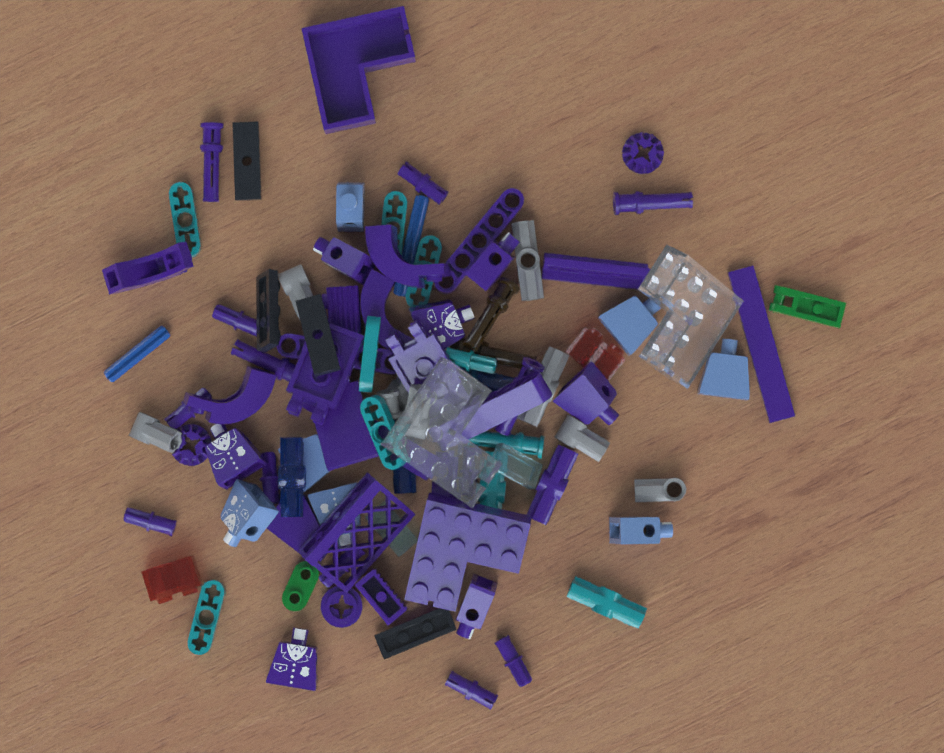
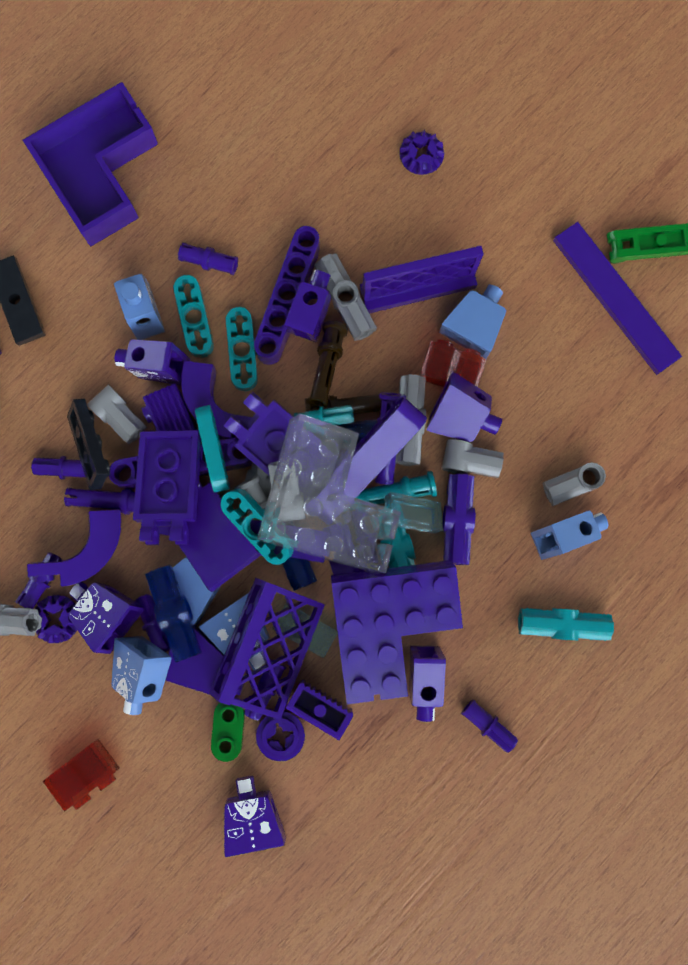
camera: 20 degrees left, 5 degrees down
dark purple axle [123,507,177,537] -> none
teal beam [187,580,226,655] -> none
black tile [295,294,341,377] -> none
dark purple arch [365,225,450,288] -> none
black plate [374,608,457,660] -> none
blue axle [393,195,429,297] -> none
dark purple torso [408,299,475,349] -> none
dark purple pin [445,670,498,710] -> none
dark purple pin [613,191,693,215] -> none
clear piece [638,244,744,389] -> none
medium blue torso [697,339,750,400] -> none

